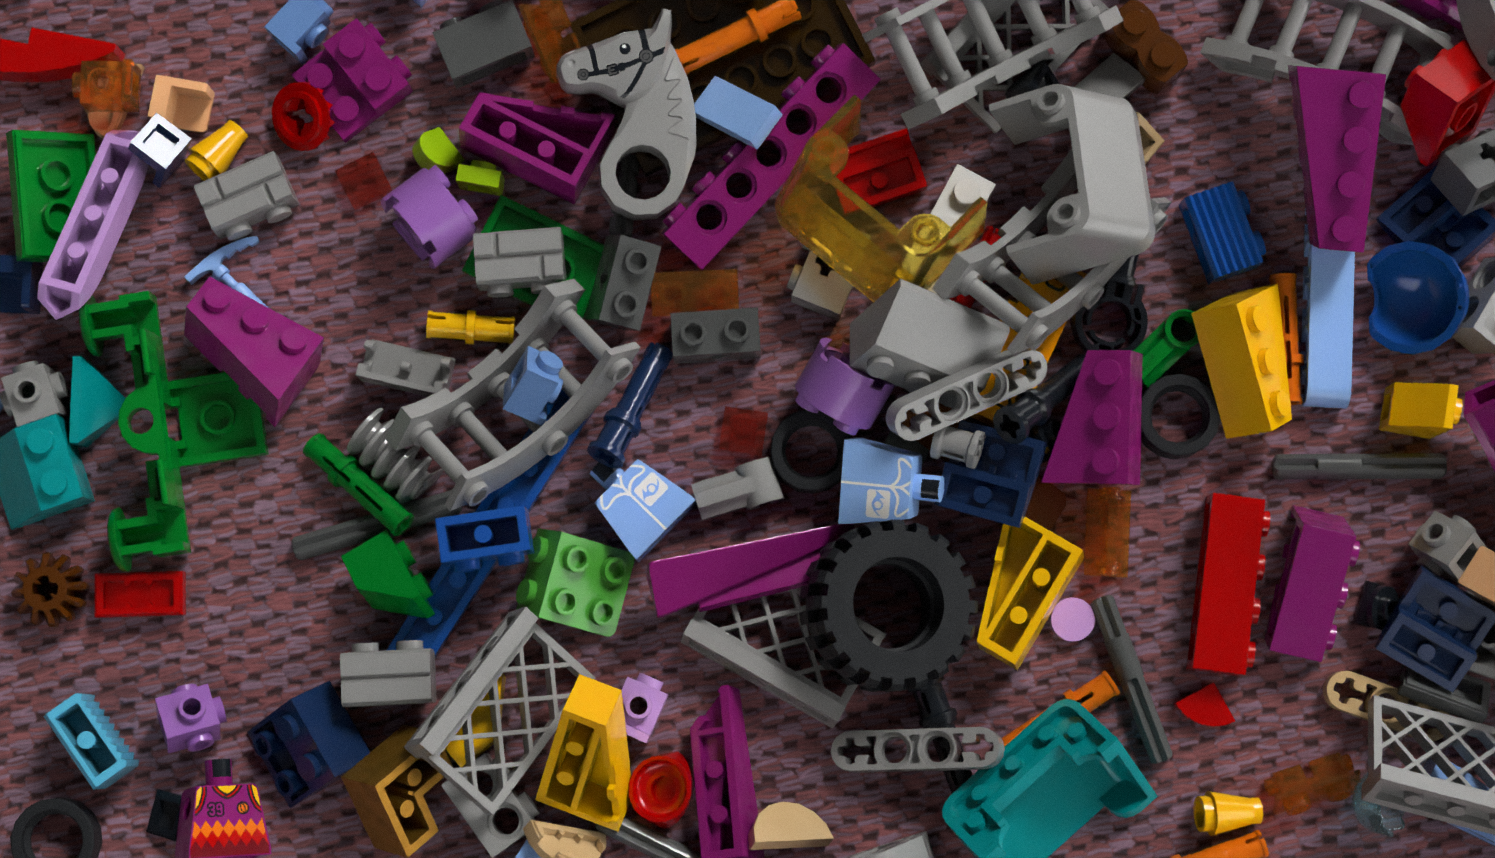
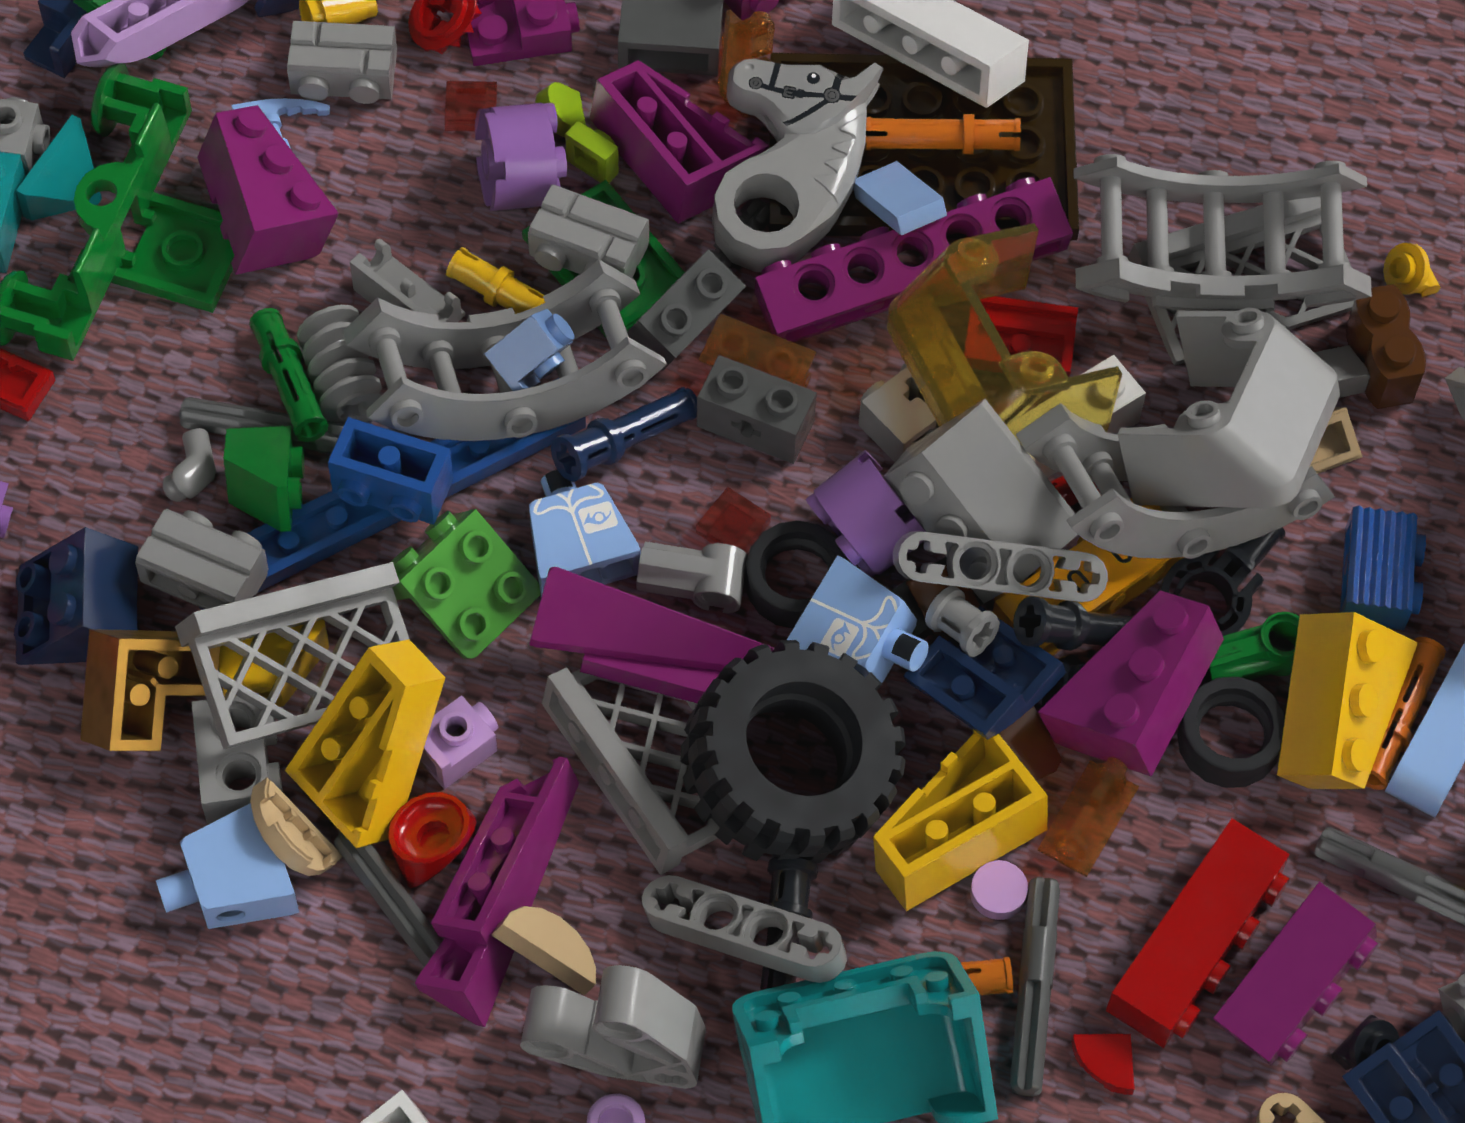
camera: 25 degrees right, 20 degrees down
none -> light grey arm [163,428,216,502]

